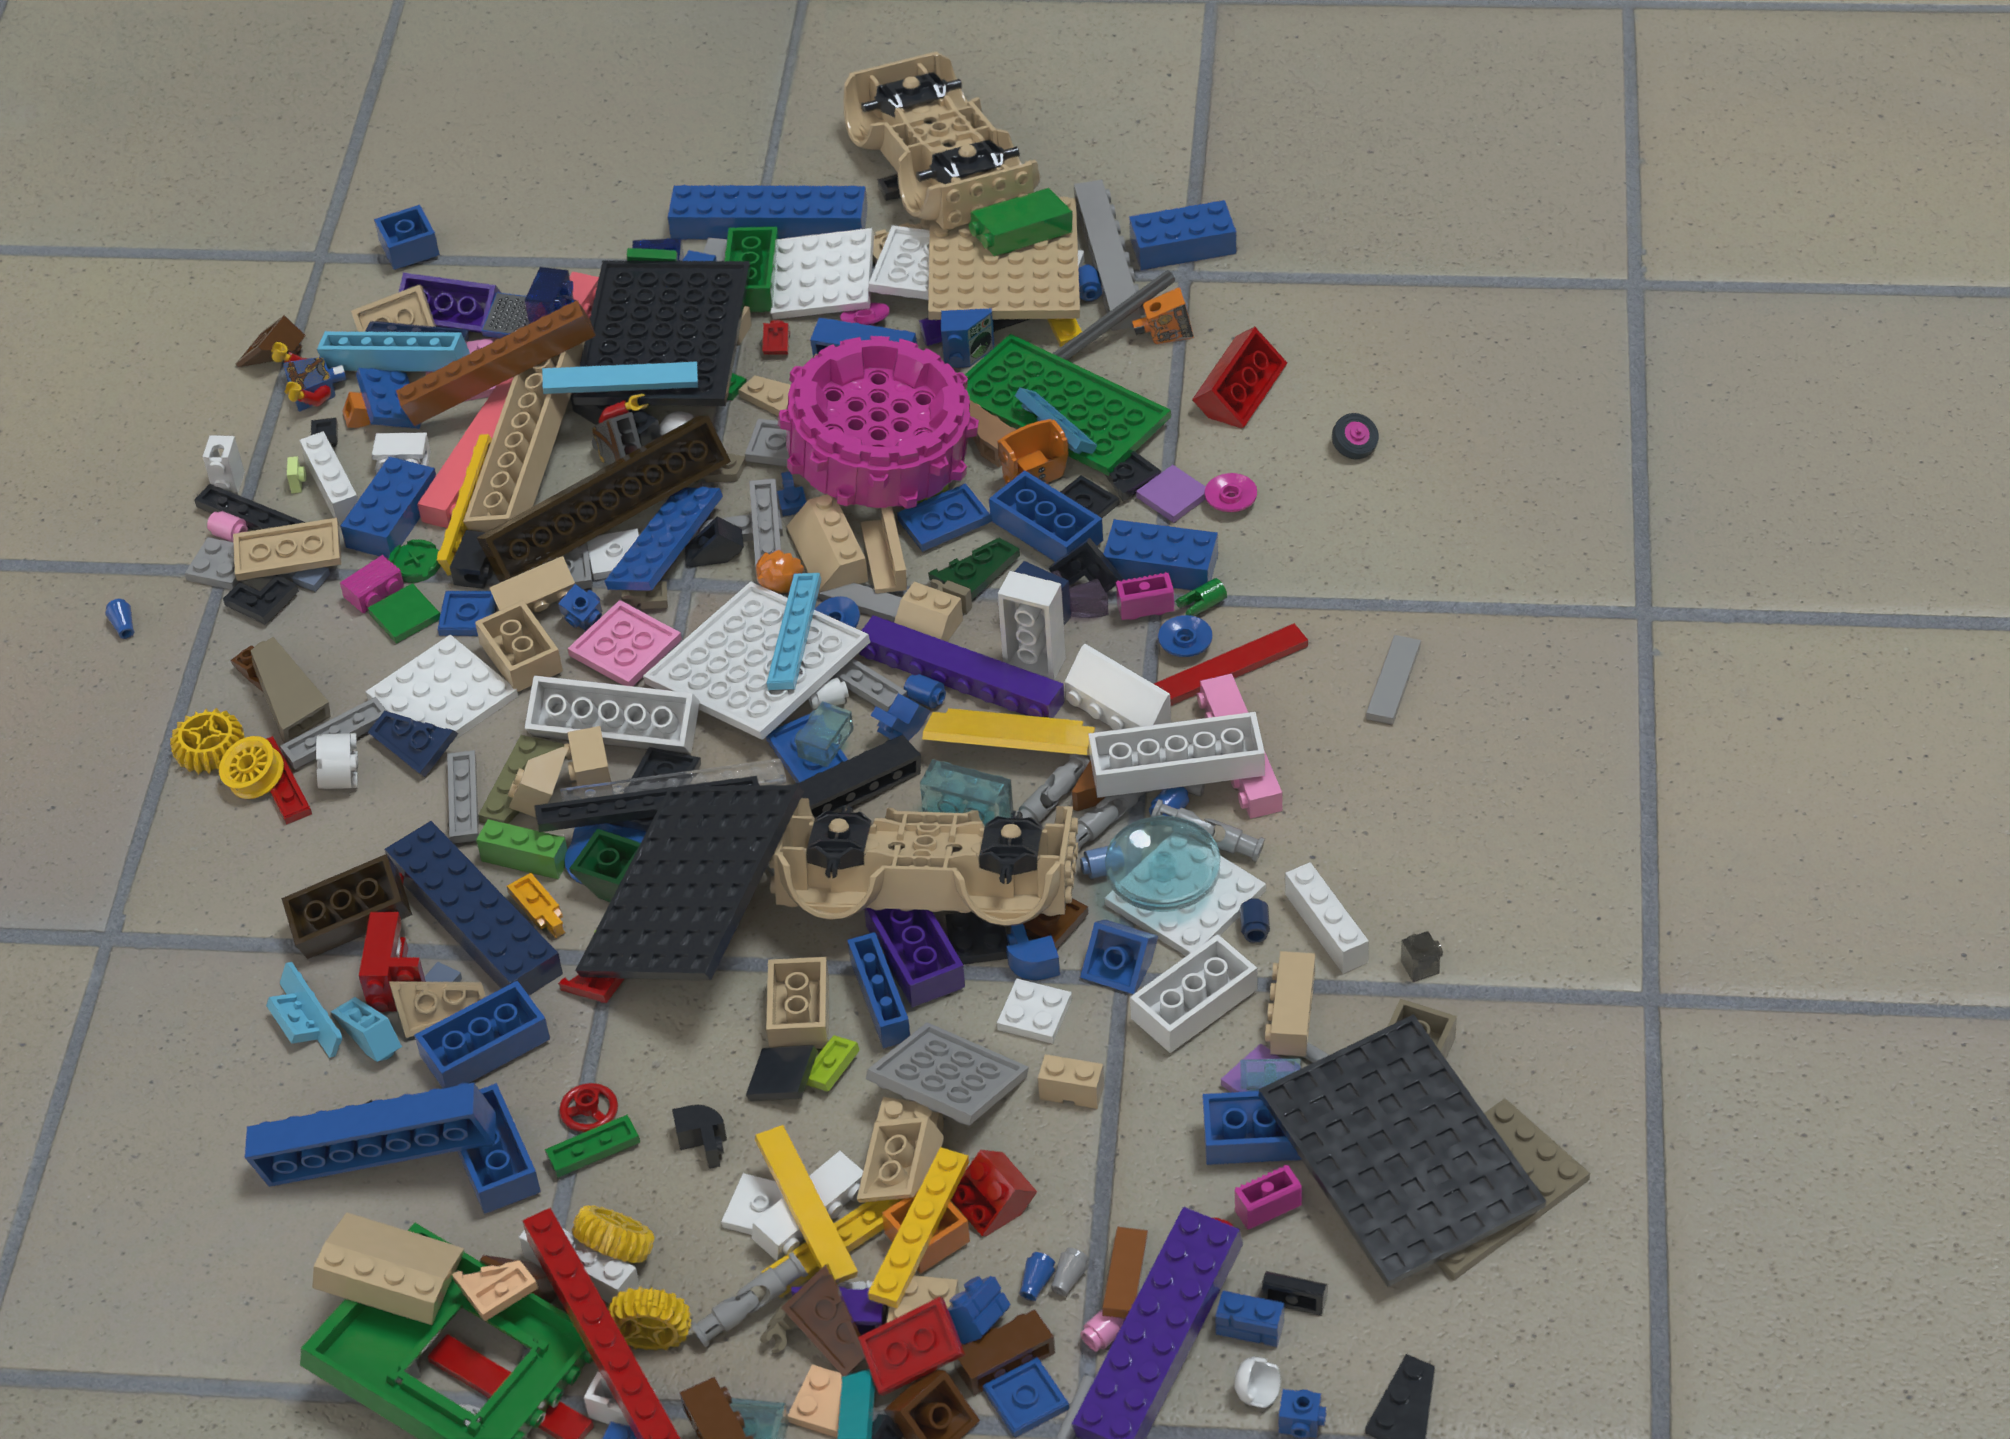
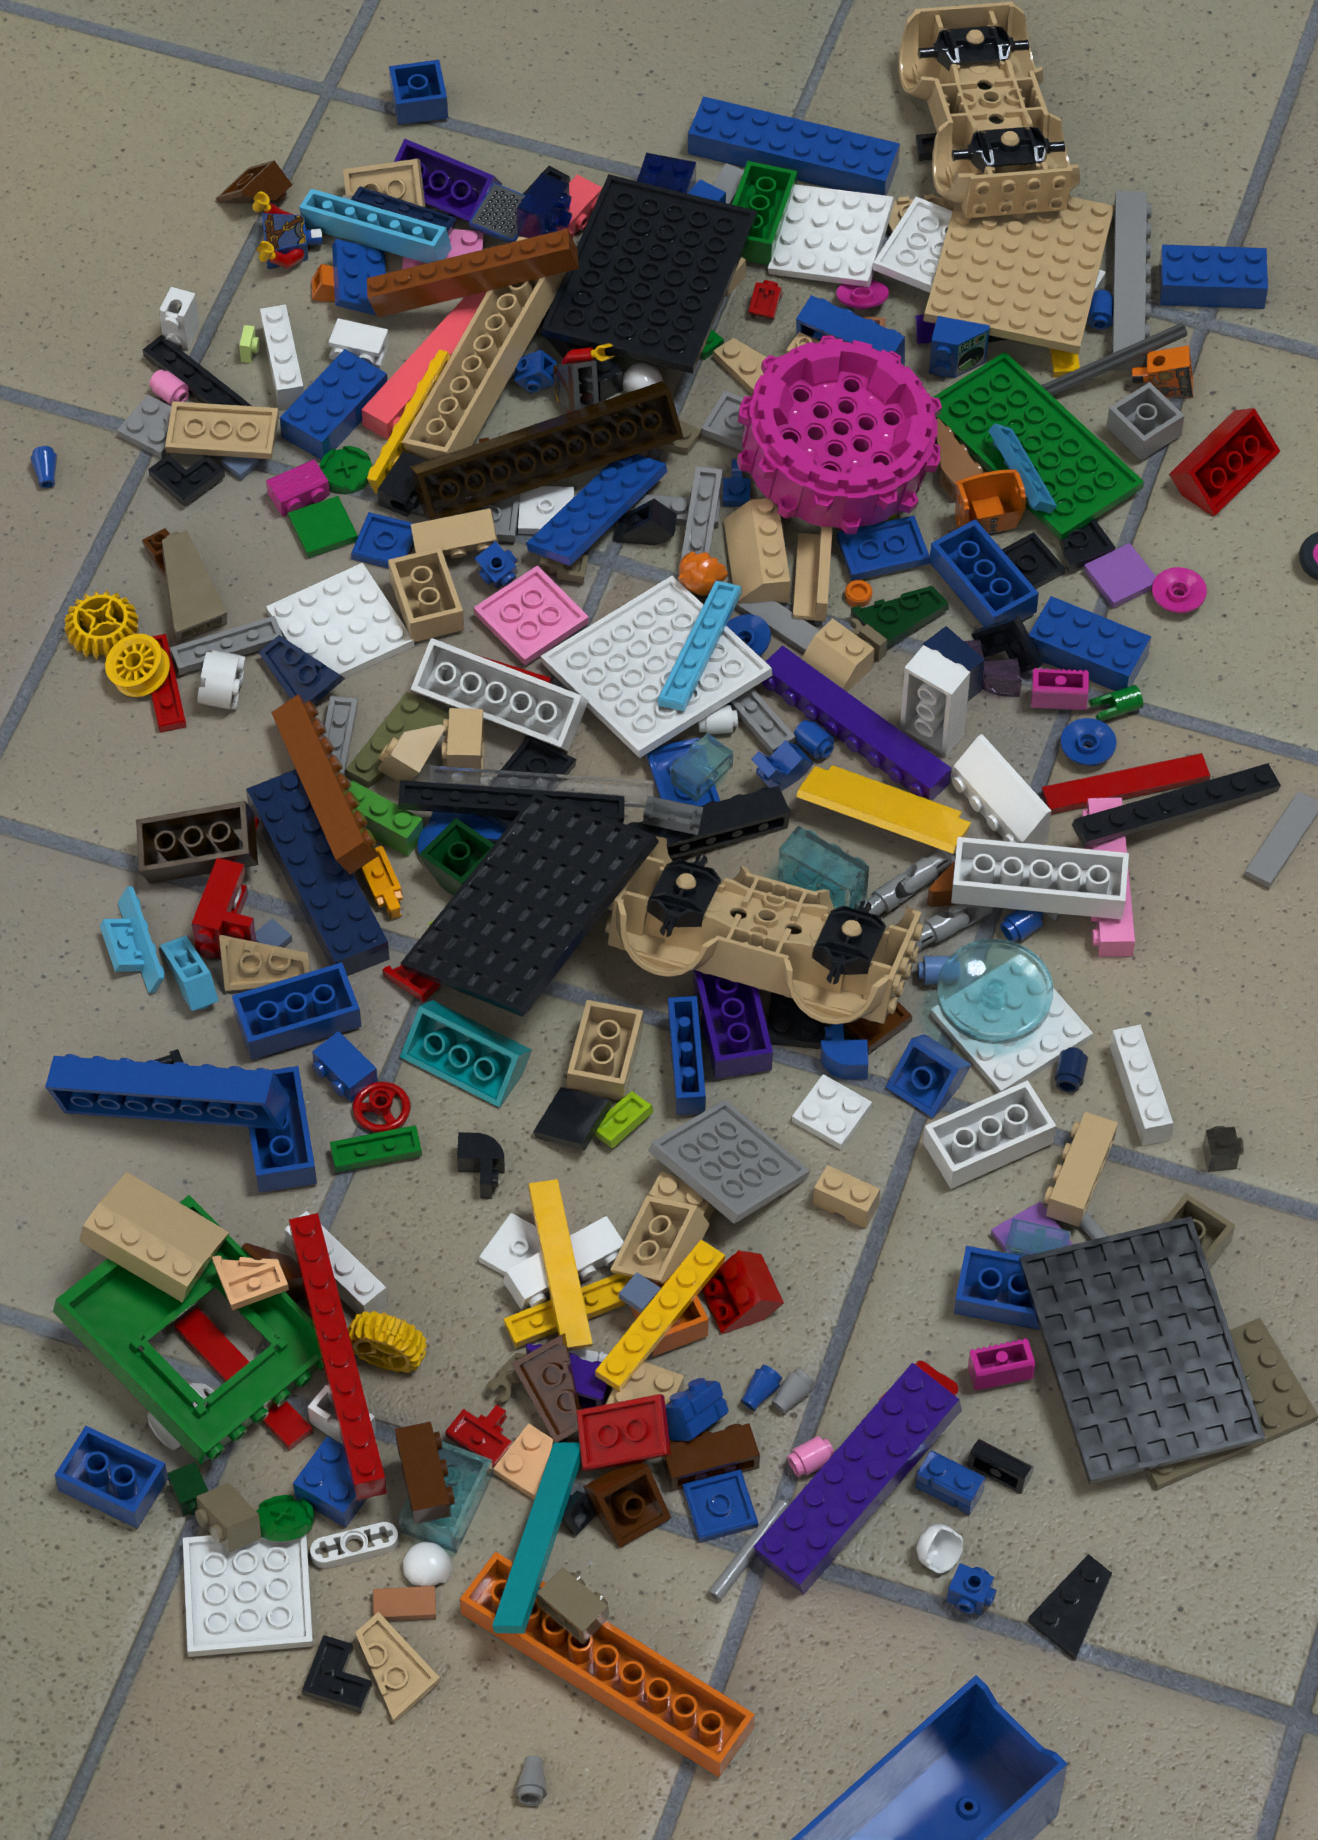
camera: 10 degrees right, 10 degrees up
black tile [311,417,338,447] -> none
medium azure tile [542,362,698,394] -> none
yellow gear [571,1205,655,1263] -> none
green tile [626,248,678,261] -> none
light grey piece [691,1252,808,1347] -> none
green brick [969,188,1073,257] -> none
dark orange tile [1102,1227,1148,1319] -> none
light grey piece [1150,799,1265,862] -> none
none -> dark orange brick [271,694,378,875]
none -> blue brick [312,1031,378,1103]
none -> teal slope [400,1000,532,1107]
none -> red hinge [445,1404,512,1468]
none -> blue brick [514,350,557,394]
none -> sand blue tile [619,1272,661,1313]
none -> dark grey hinge [642,796,703,835]
none -> orange tile [845,580,872,607]
none -> black plate [1072,763,1281,848]
none -> light grey brick [1106,382,1184,461]

